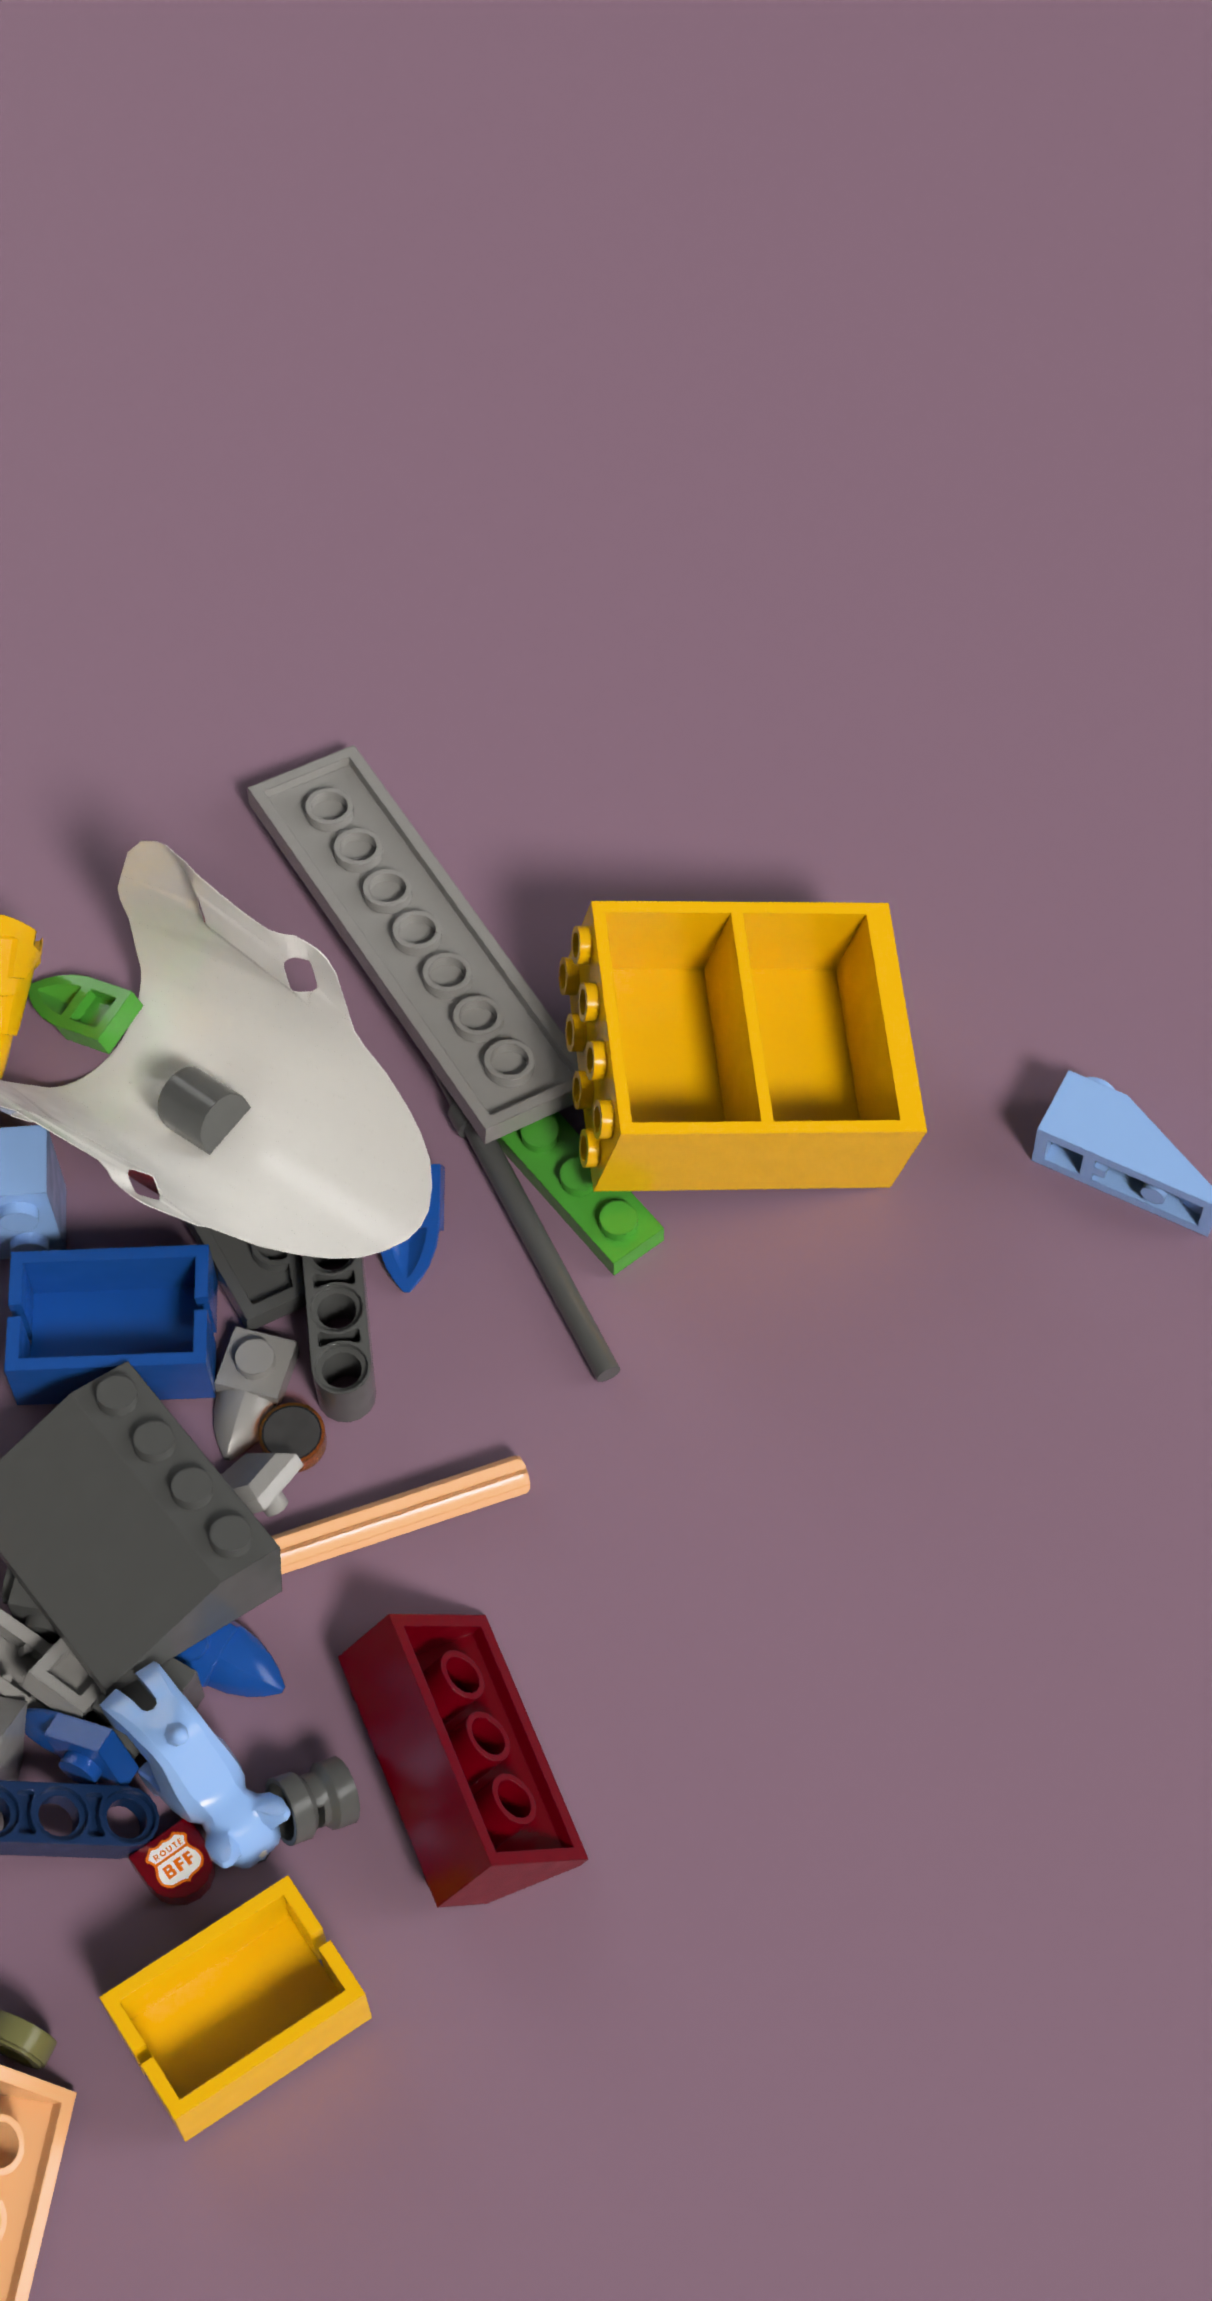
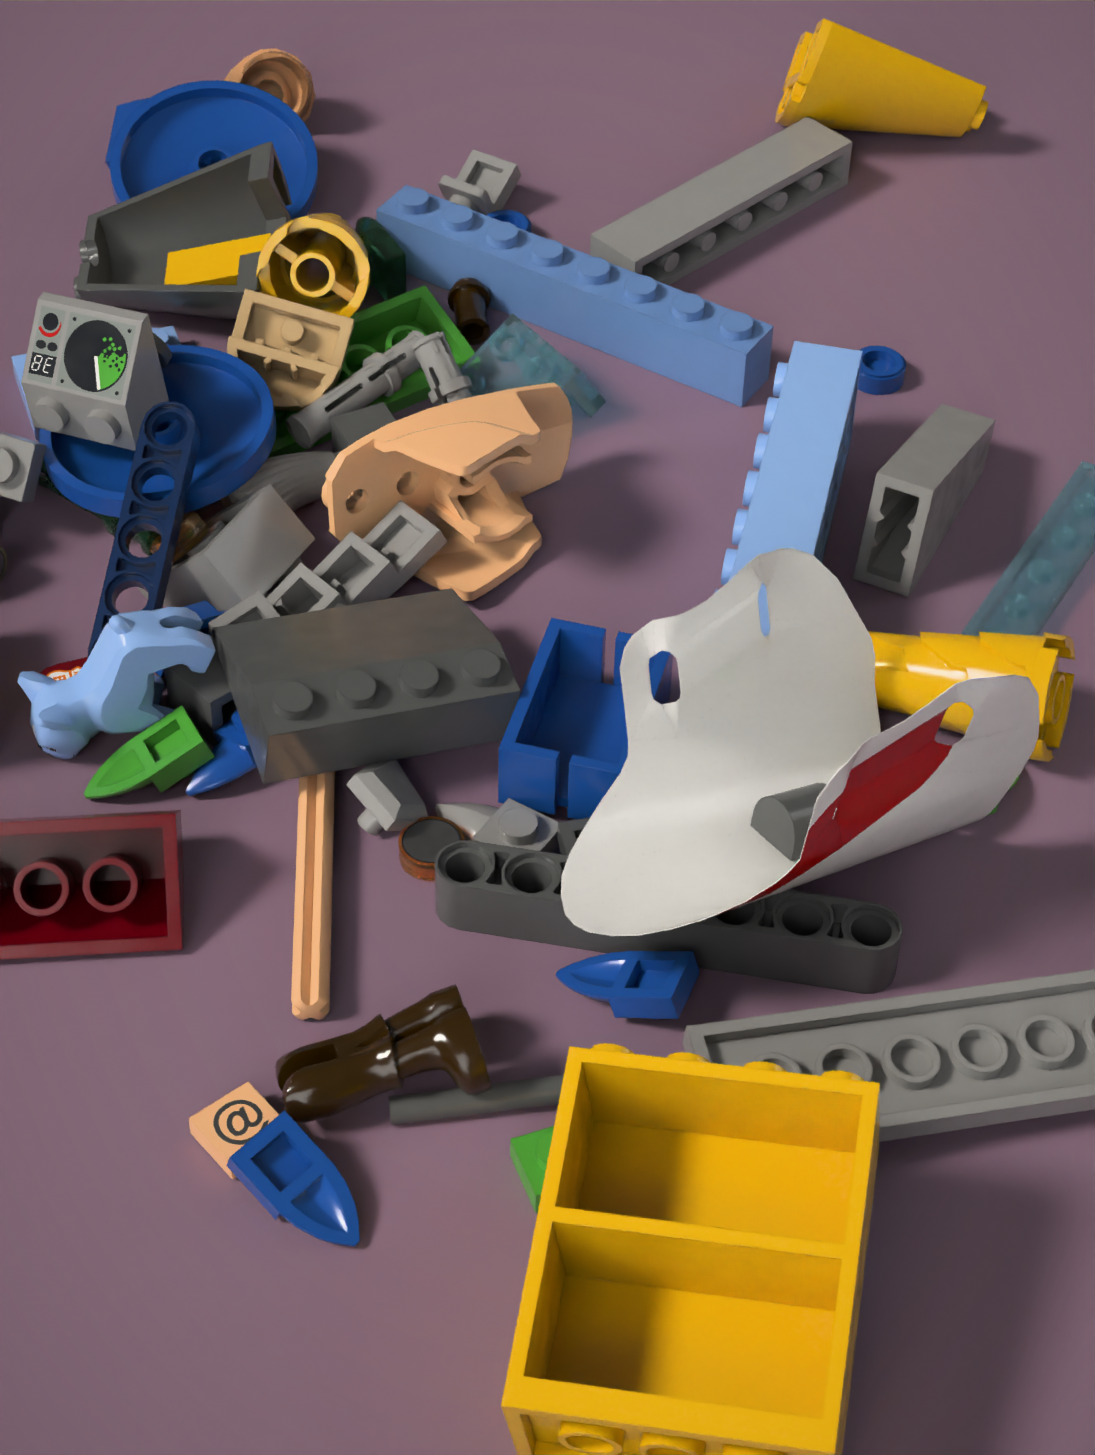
camera: 105 degrees right, 15 degrees down
dark grey wheel [265,1756,360,1846] -> none
none -> bright green plate [83,705,215,799]
none -> light nougat tile [189,1082,279,1180]
none -> blue plate [226,1110,360,1247]
none -> dark brown piece [275,984,492,1123]

